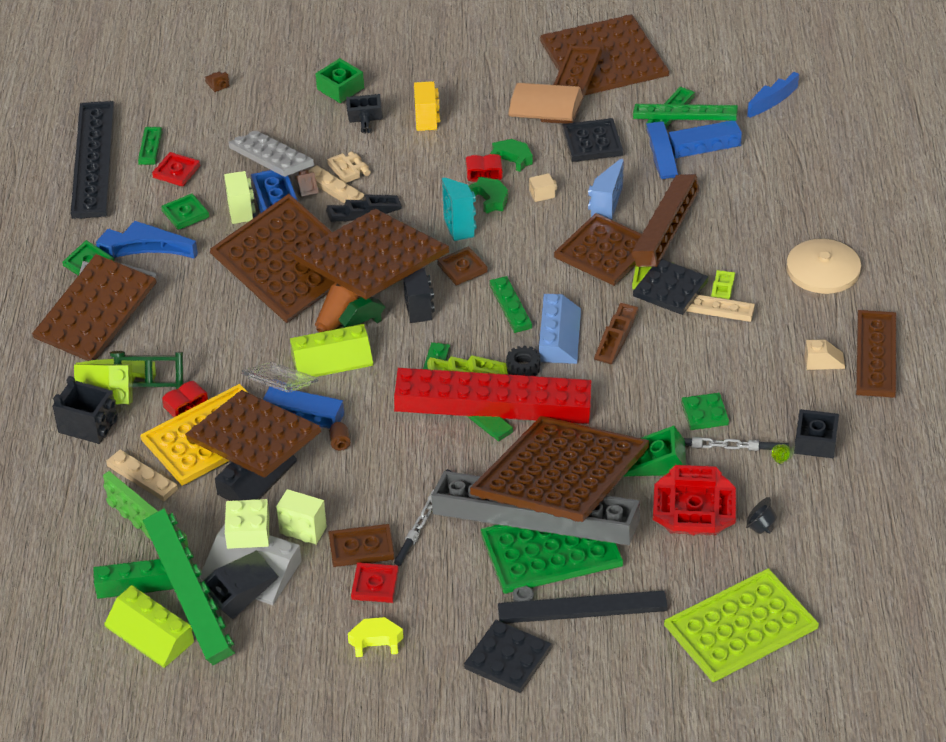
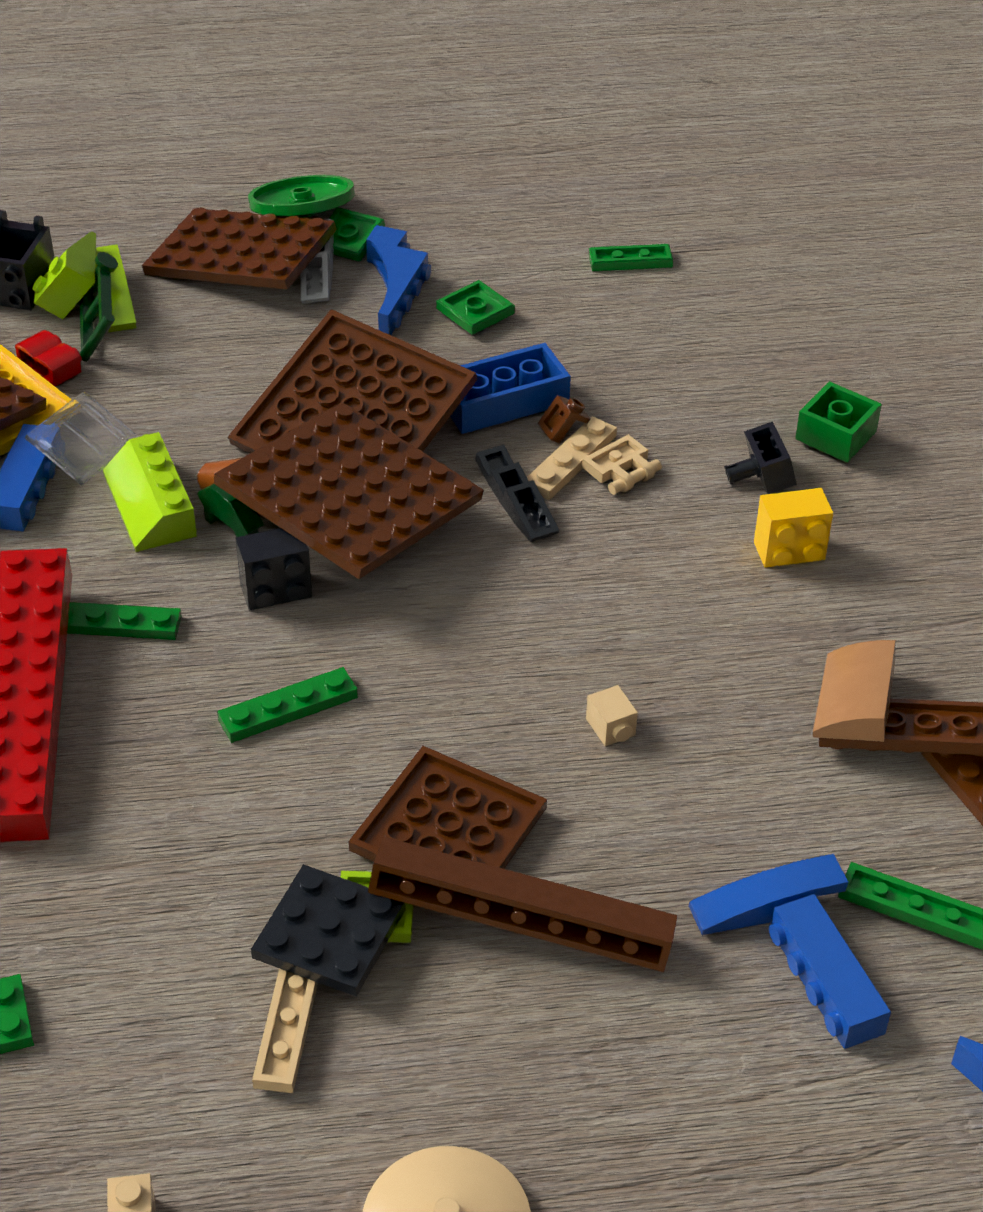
camera: 80 degrees right, 0 degrees up
black plate [71,101,115,219] -> none
red plate [152,152,200,187] -> none
reddish brown bracket [205,71,230,92] -> none
yellowish green brick [224,171,256,224] -> none
light grey plate [229,131,314,177] -> none
lime slope [427,355,508,375] -> none
reddish brown plate [437,246,488,285] -> none
teal slope [442,177,477,241] -> none
red brick [466,154,502,182] -> none
green piece [469,177,508,214] -> none
green piece [490,139,533,172] -> none
black tyre [506,346,541,376] -> none
medium blue slope [539,294,581,364] -> none
black plate [562,118,623,162] -> none
medium blue slope [588,159,624,220] -> none
reddish brown slope [594,303,638,364] -> none
green tile [633,104,738,121] -> none
lime slope [711,270,735,300] -> none
none -> green dish [248,175,355,218]

